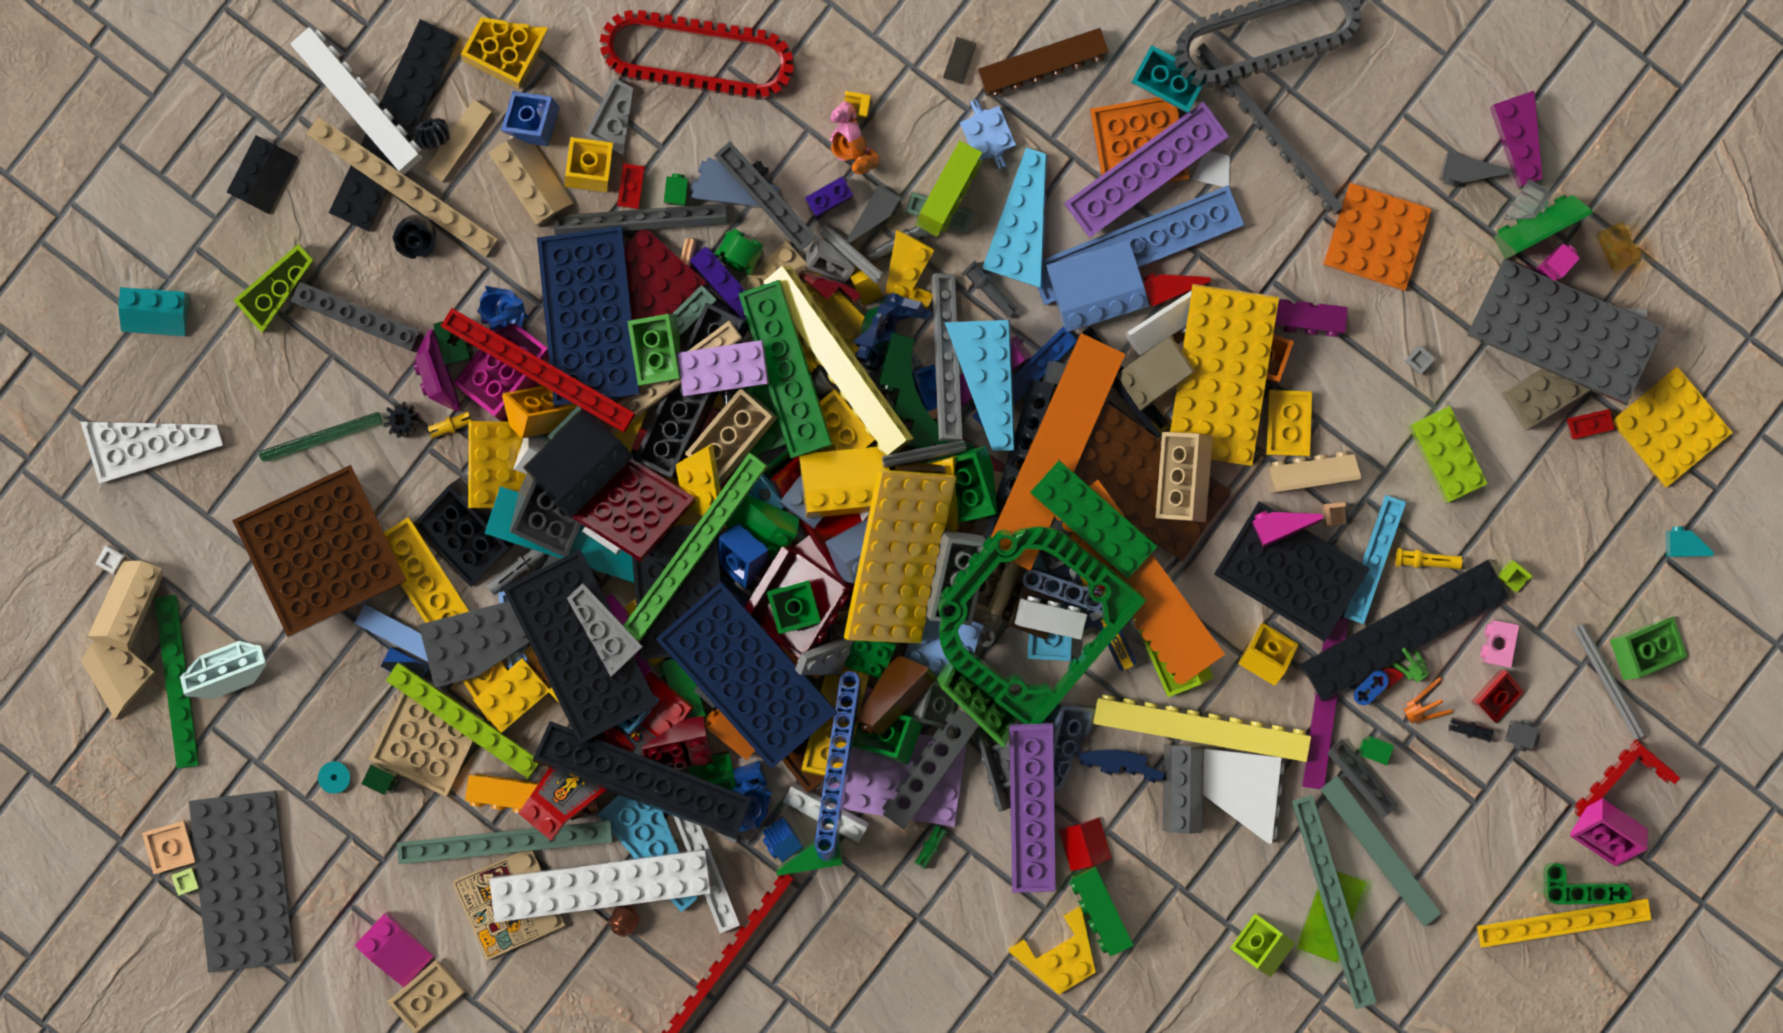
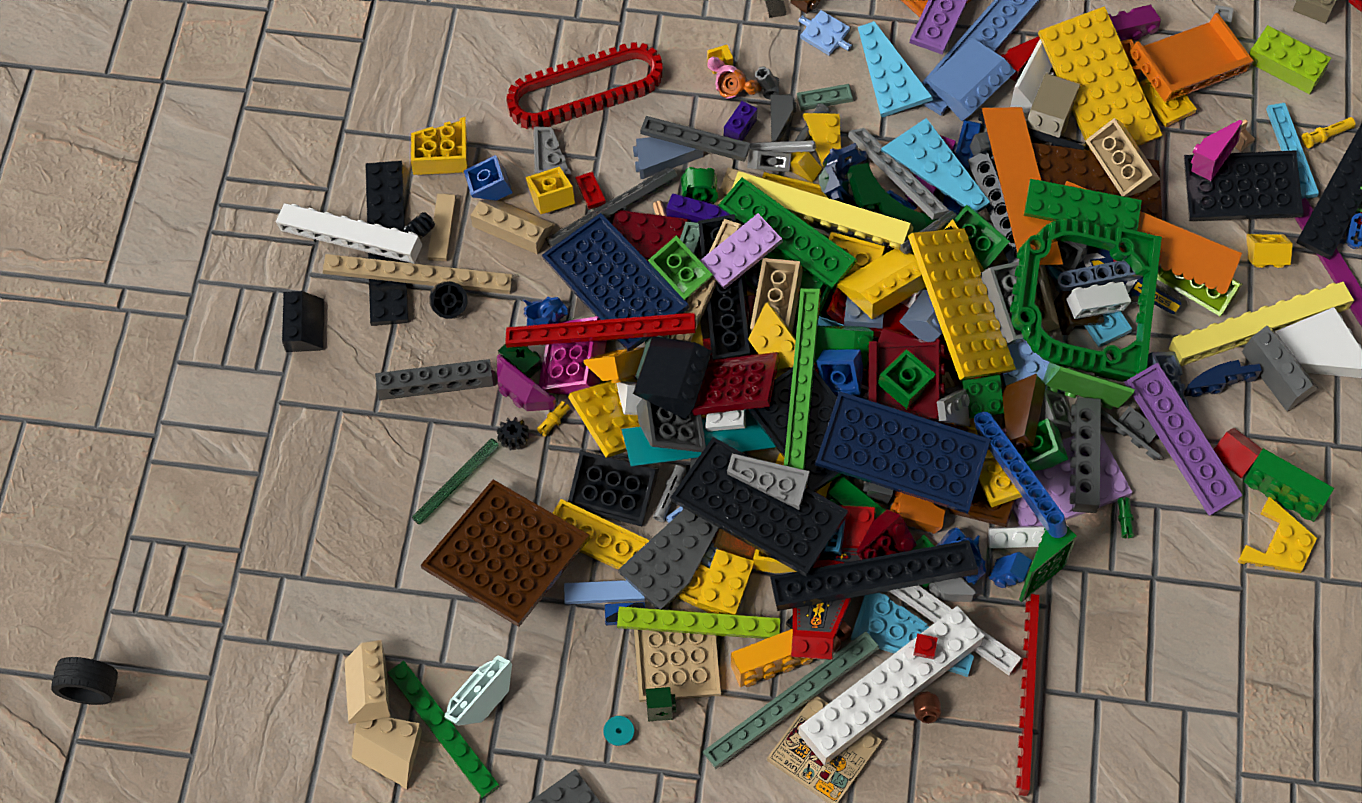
camera: 30 degrees left, 25 degrees down
white wing [81,422,224,484] -> none
white tile [95,545,126,575] -> none
teal slope [118,287,189,337] -> none
lime wedge [233,244,315,333] -> none
green brick [663,173,689,206] -> none
dark red slope [798,271,862,304] -> none
lime brick [915,140,983,237] -> none
dark grey pin [961,261,1018,318] -> none
tan slope [1267,451,1361,493] -> none
none -> dark grey piece [755,66,779,100]
none -> red plate [913,633,938,660]
none -> orange panel [1129,13,1253,102]

